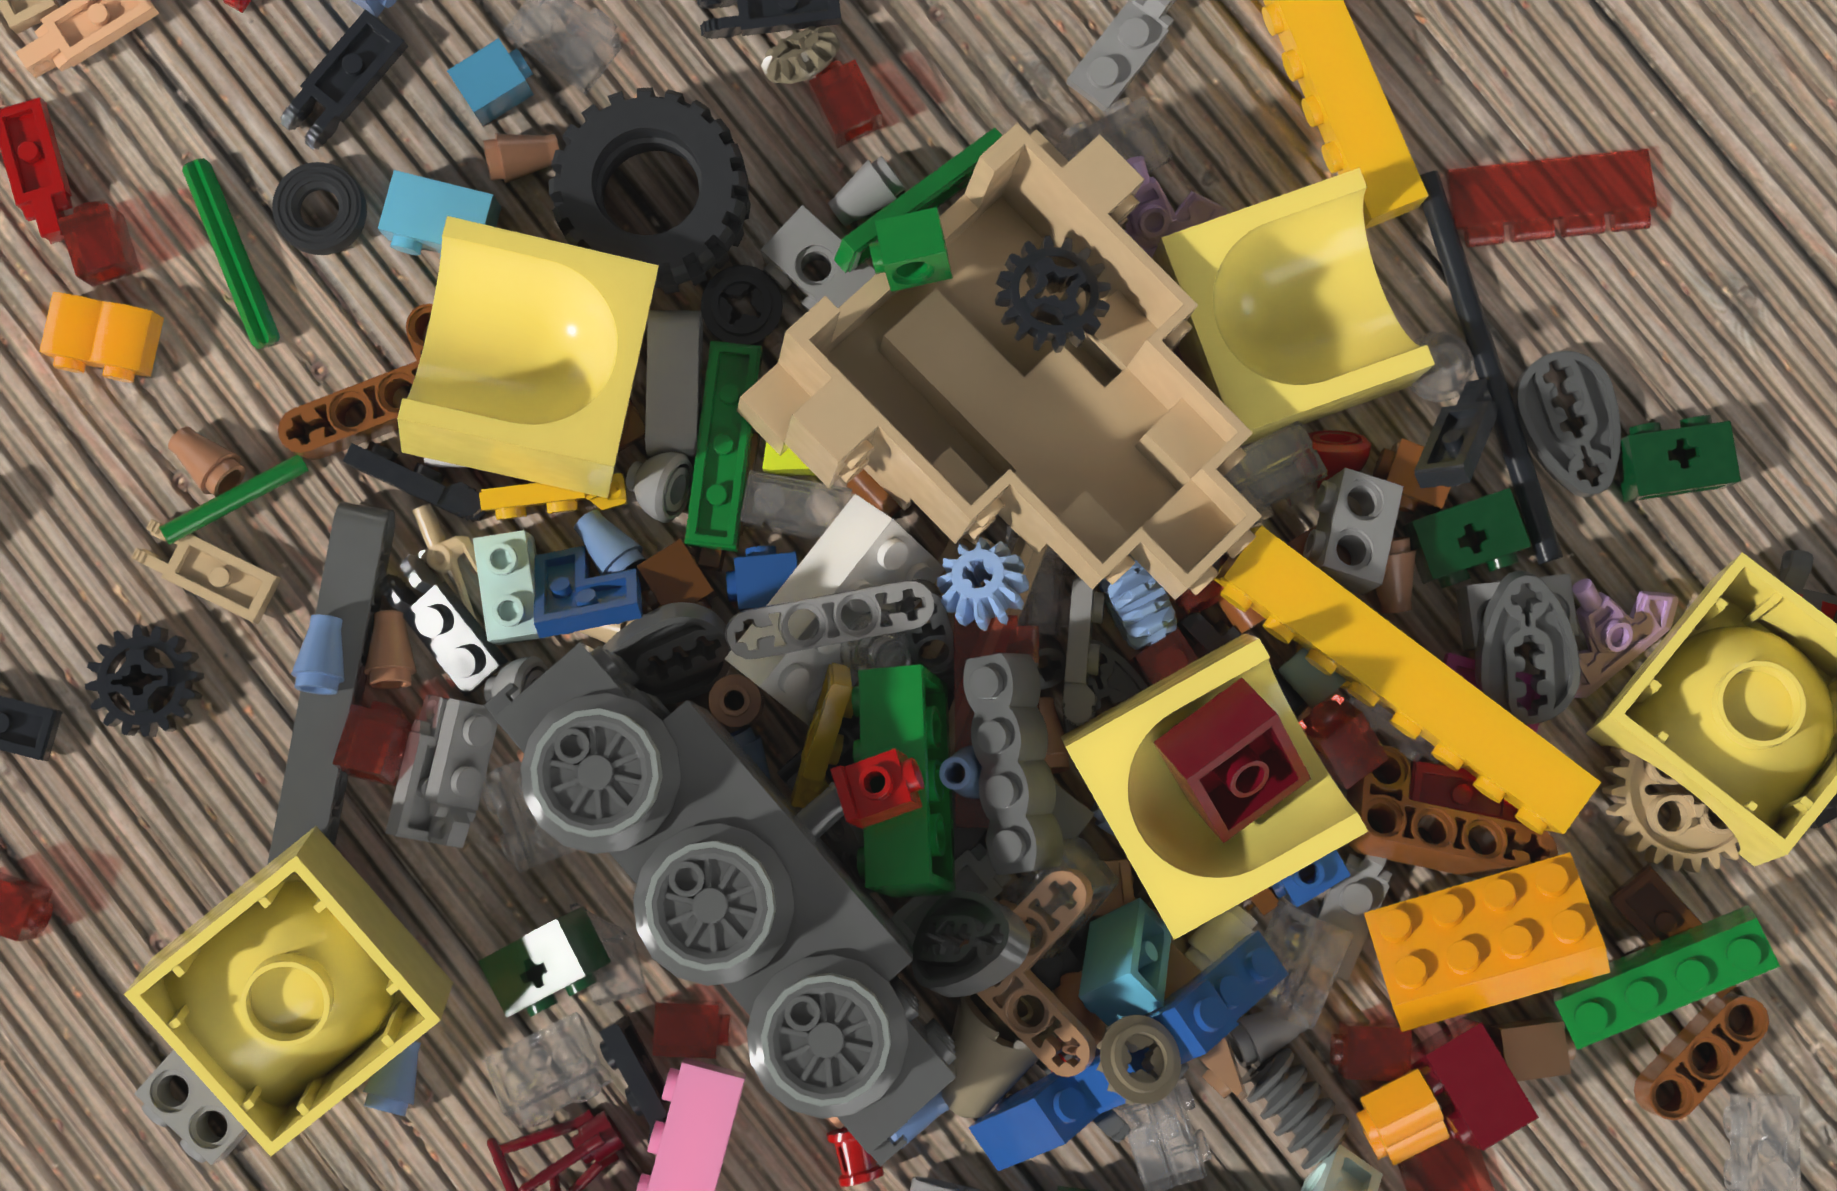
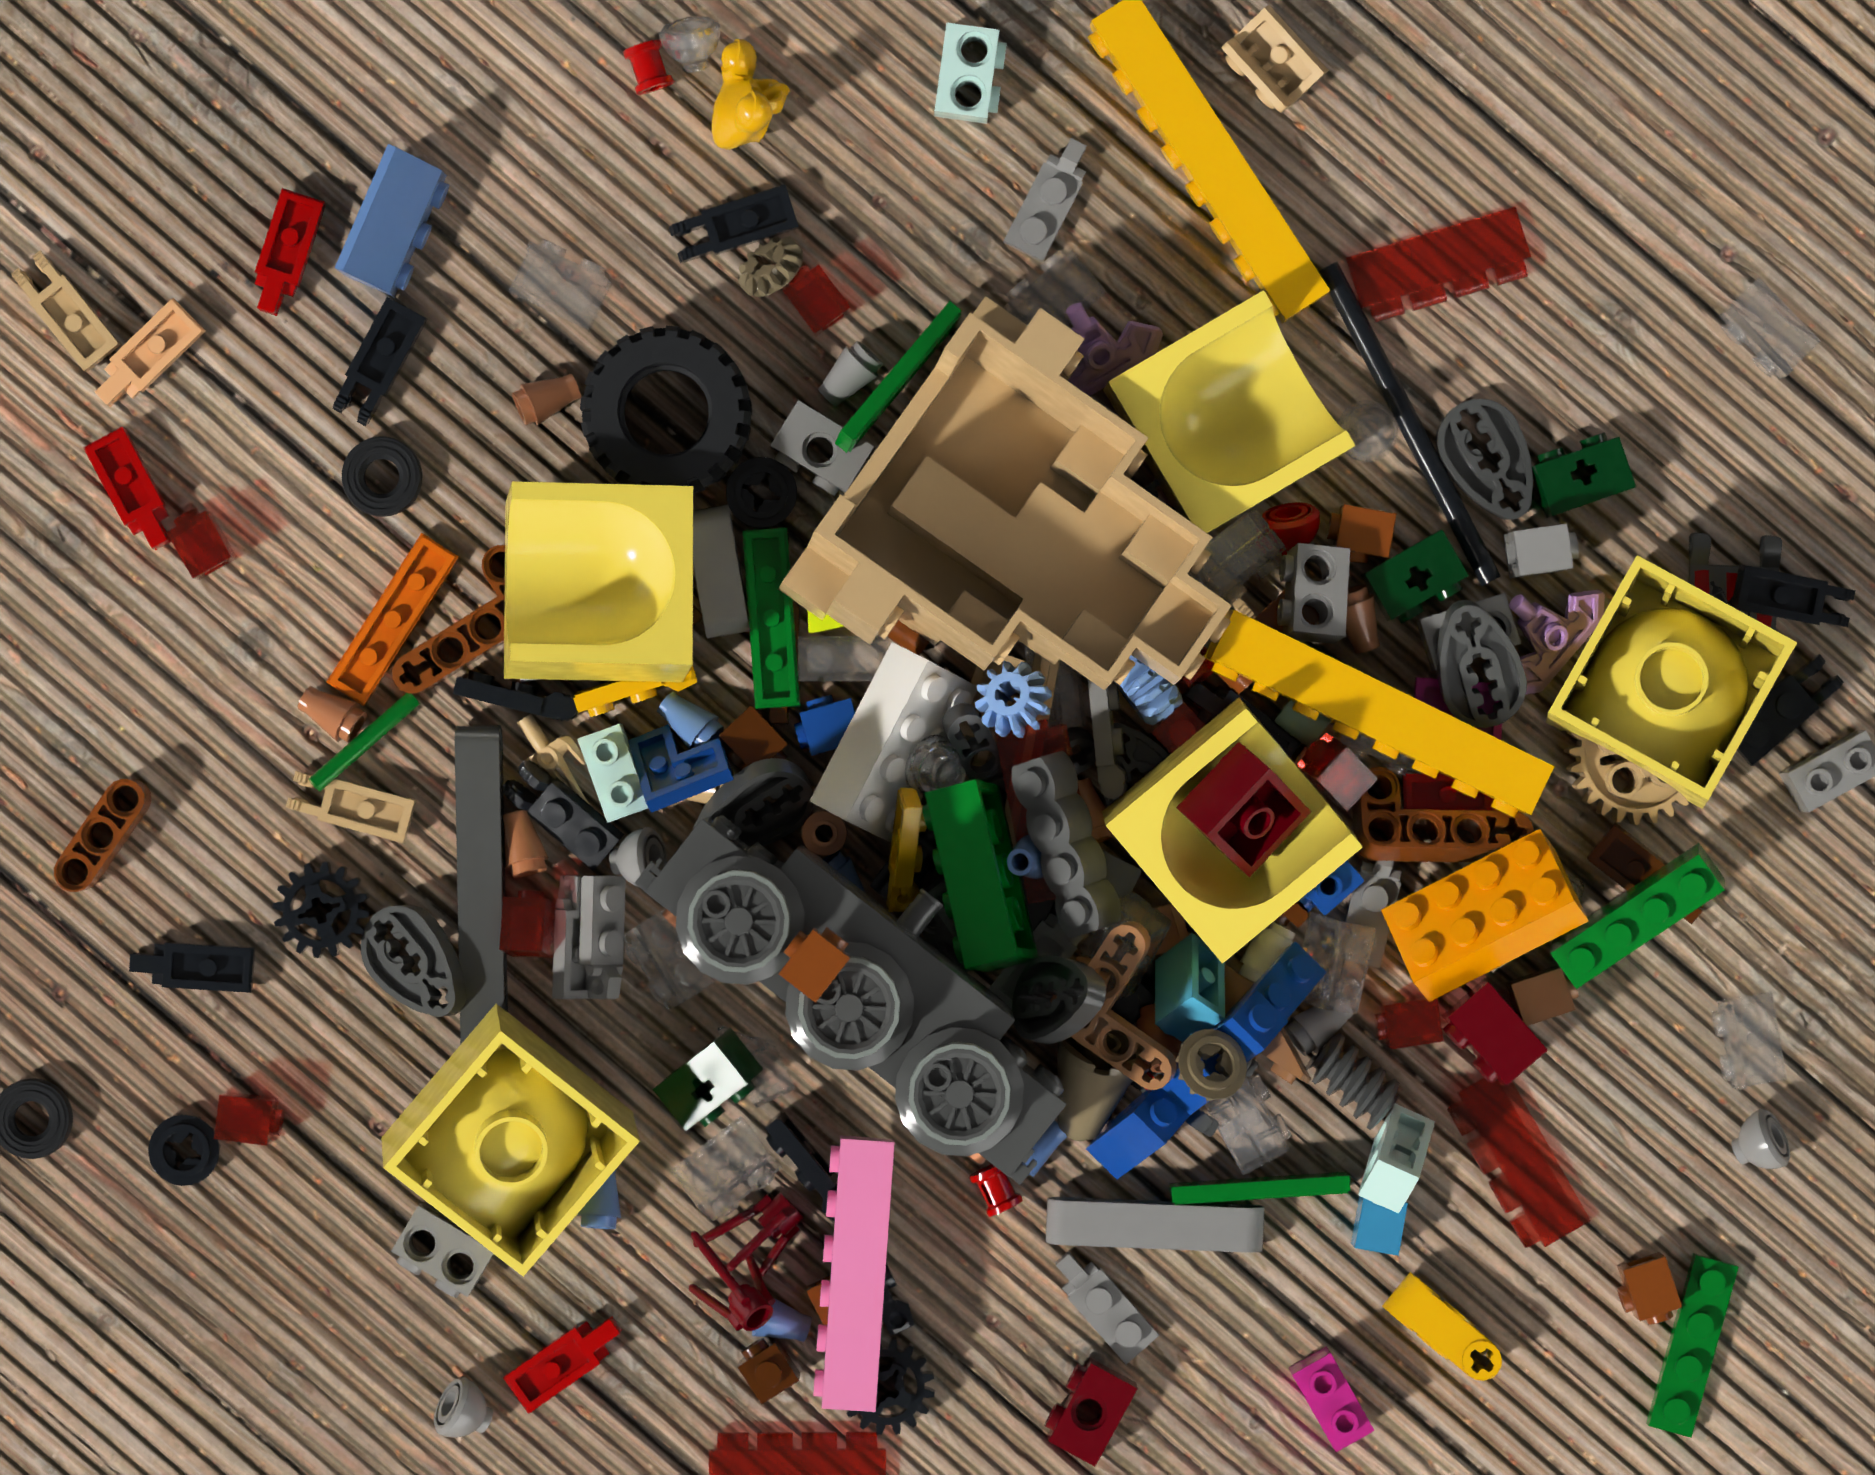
camera: 10 degrees left, 5 degrees up
light orange brick [39,292,164,383] -> none
green axle [182,158,280,349] -> none
medium blue cone [291,614,345,695] -> none
medium azure brick [378,170,502,259] -> none
dark azure brick [447,38,534,126] -> none
light grey brick [626,452,694,523] -> none
clear red brick [653,998,732,1059] -> none
light grey beam [725,581,934,659] -> none
red brick [830,748,924,829] -> none
green brick [869,207,953,292] -> none
black gear [995,236,1111,353] -> none
light orange brick [1356,1068,1450,1166] -> none
black hinge [1414,379,1498,488] -> none
dark orange beam [1634,993,1769,1121] -> none
none -> orange tile [326,533,460,706]
none -> dark grey piece [361,905,467,1017]
none -> dark orange brick [779,927,851,1003]
none -> light grey brick [1503,523,1579,579]

